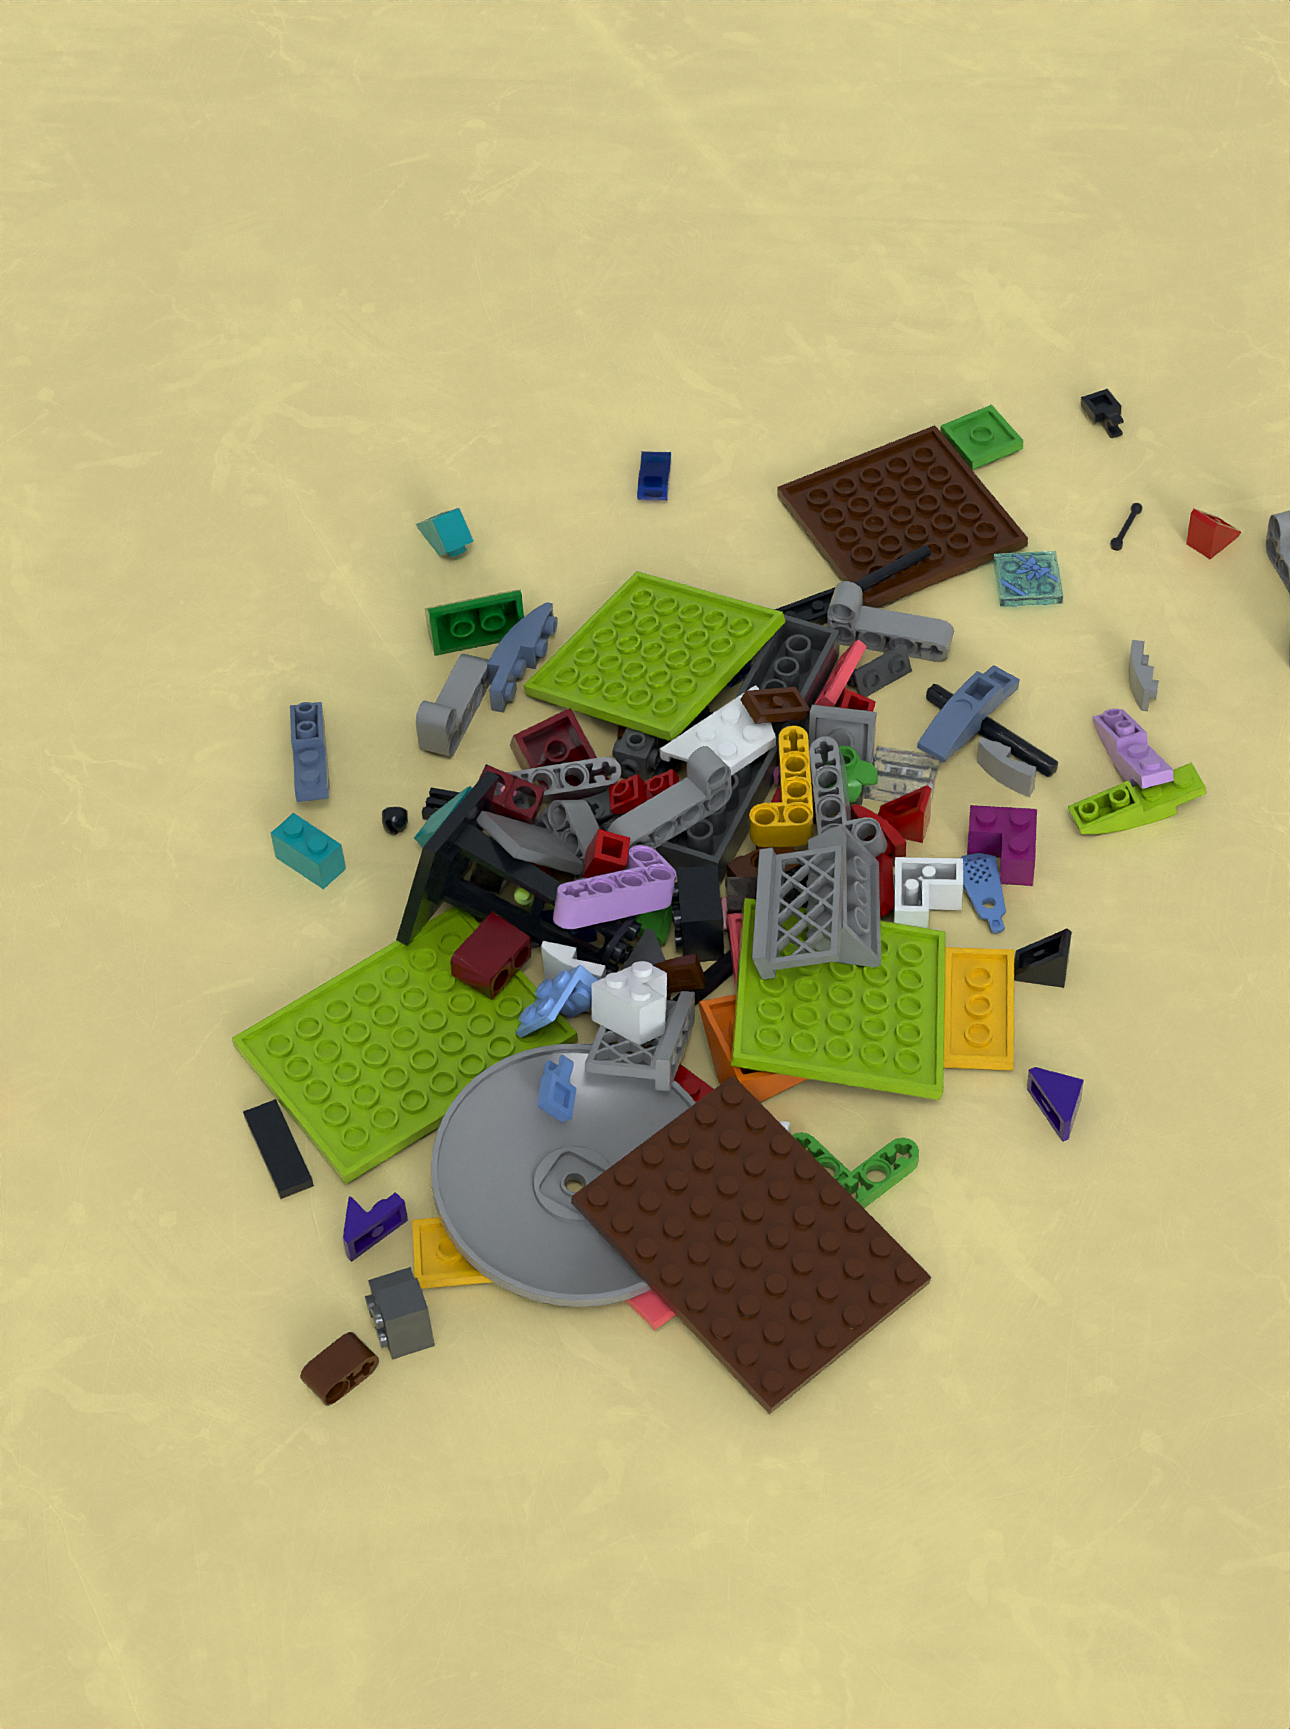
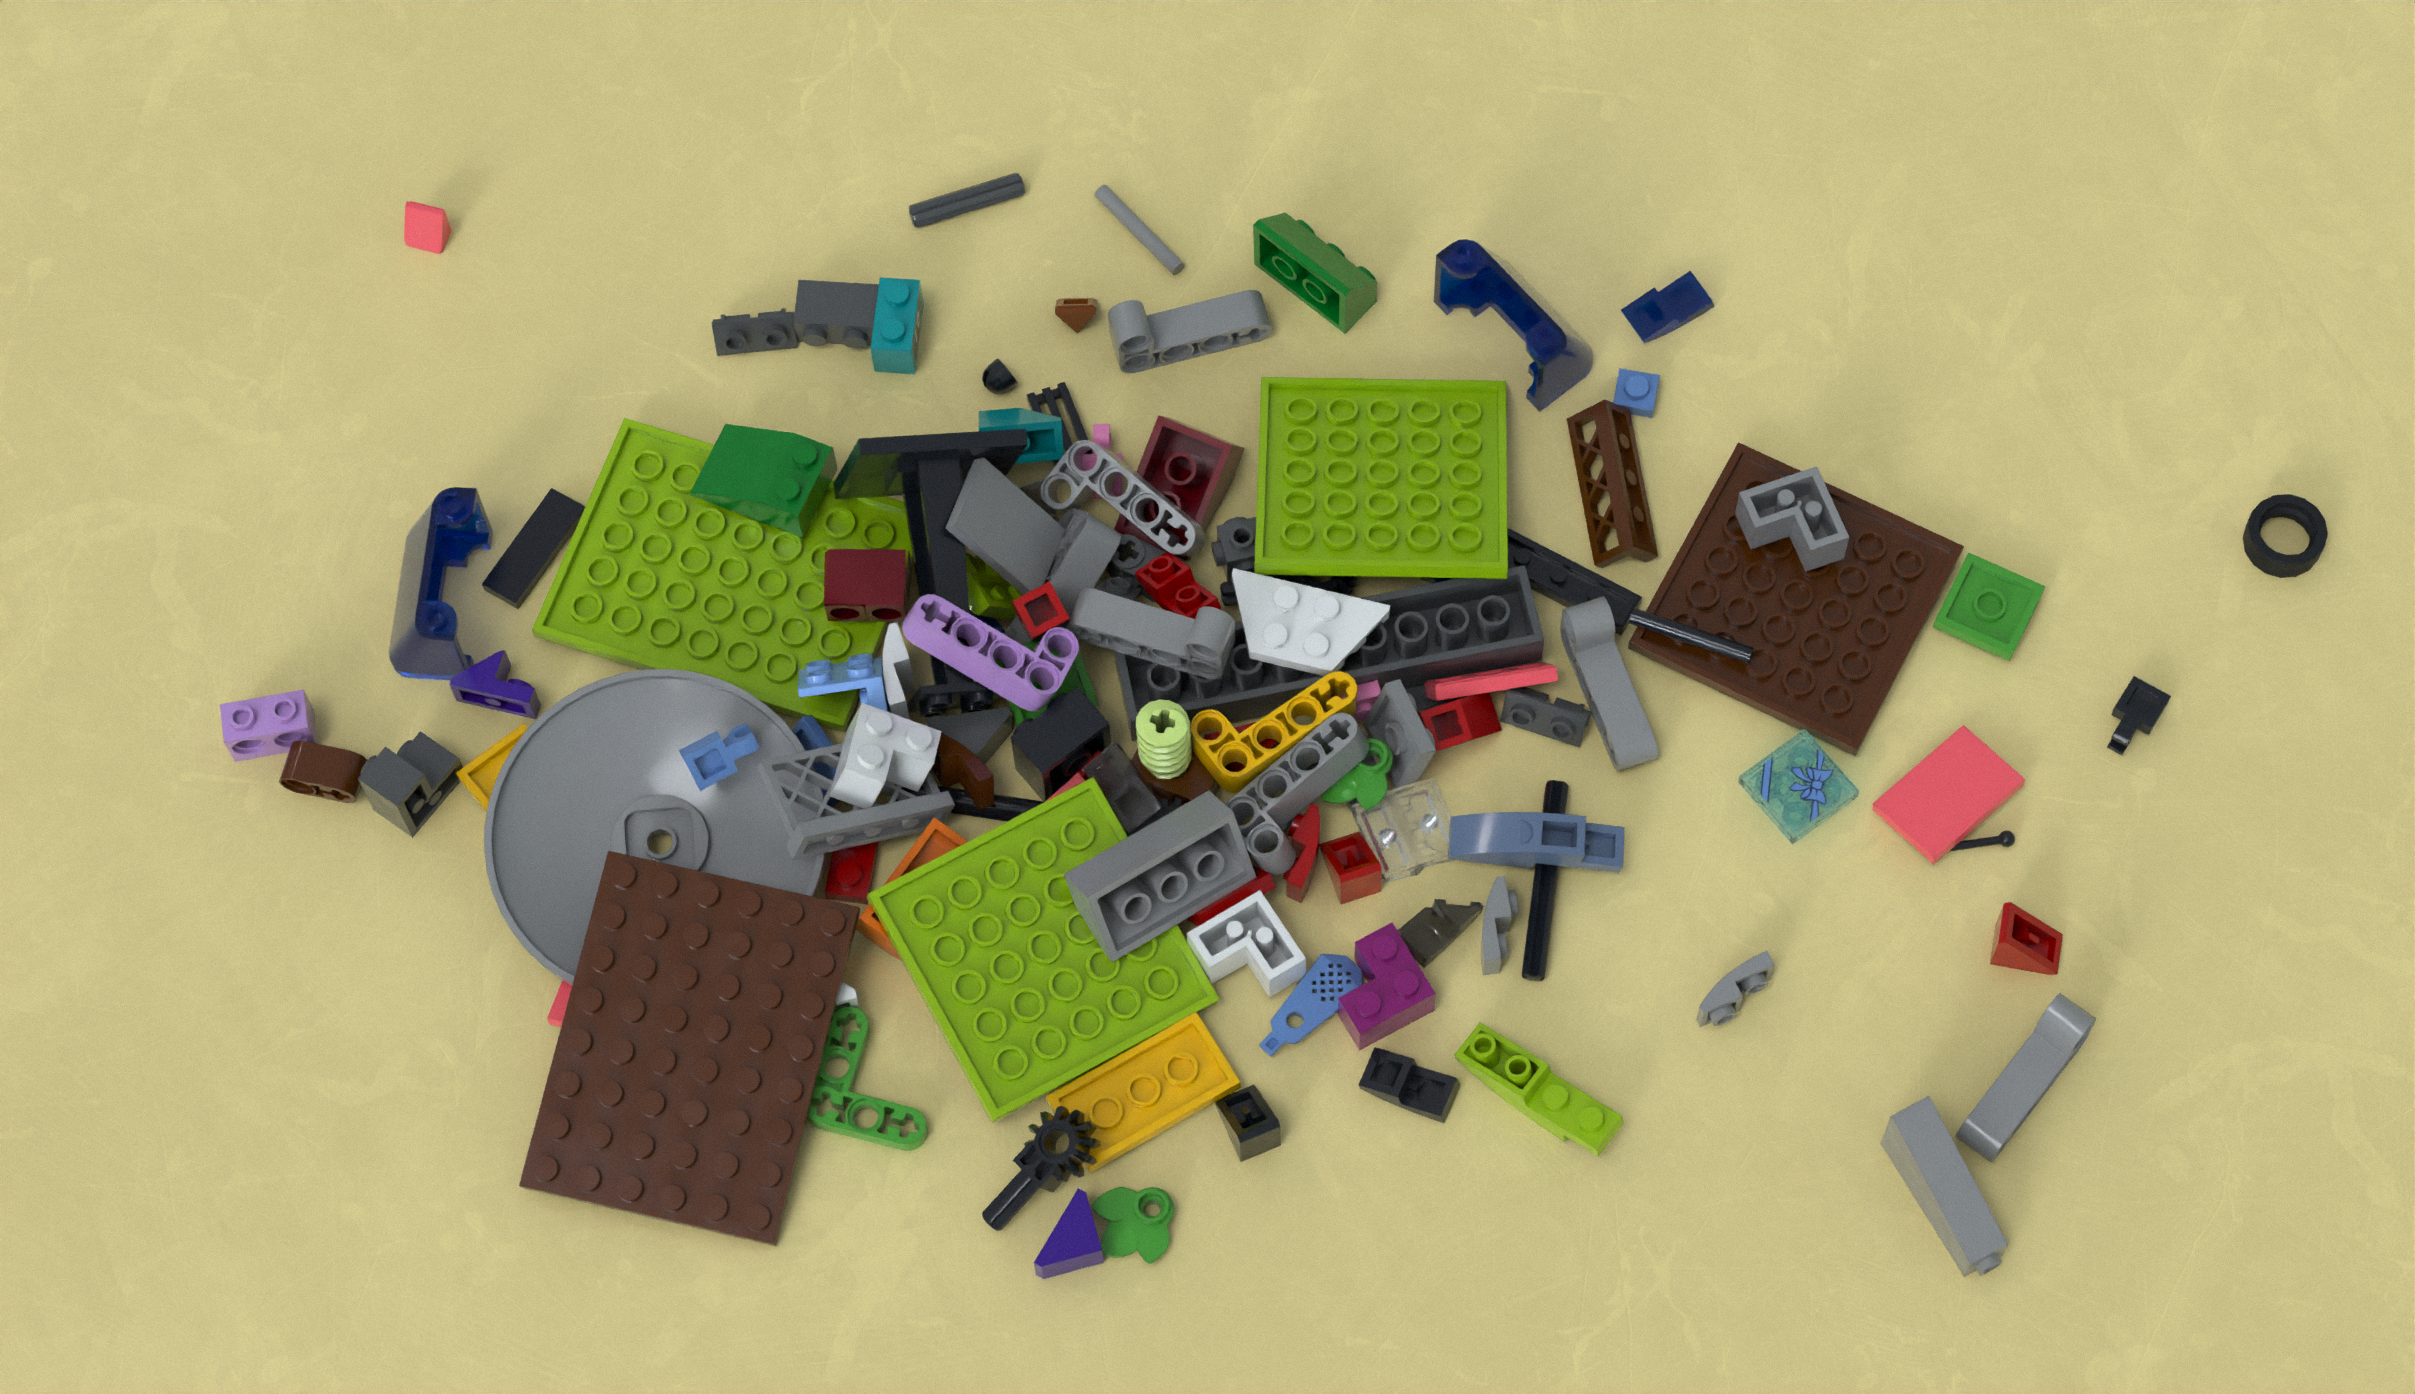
camera: 55 degrees right, 15 degrees up
sand blue slope [290,702,330,802] -> none
teal slope [416,508,474,558] -> none
dark red piece [478,764,545,825] -> none
sand blue slope [487,602,558,713] -> none
reddish brown plate [740,687,810,724] -> none
light grey fence [752,845,845,979] -> none
lavender slope [1093,709,1174,789] -> none
none -> lavender brick [220,689,318,762]
none -> clear blue windscreen [389,487,493,680]
none -> green slope [690,424,838,538]
none -> dark grey hinge [712,308,797,356]
none -> dark grey brick [793,280,879,349]
none -> dark grey axle [909,173,1025,227]
none -> black gear [982,1106,1101,1231]
none -> dark orange slope [1055,298,1097,333]
none -> bright green plate [1091,1187,1174,1264]
none -> light grey bar [1095,185,1185,275]
none -> yellowish green piece [1136,699,1192,779]
none -> black slope [1359,1047,1460,1123]
none -> clear smoke slope [1397,899,1484,968]
none -> clear blue windscreen [1434,239,1593,412]
none -> reddish brown fence [1567,399,1658,568]
none -> medium blue plate [1613,368,1660,418]
none -> light grey brick [1735,466,1849,572]
none -> coral tile [1872,725,2025,865]
none -> black tyre [2243,494,2328,578]

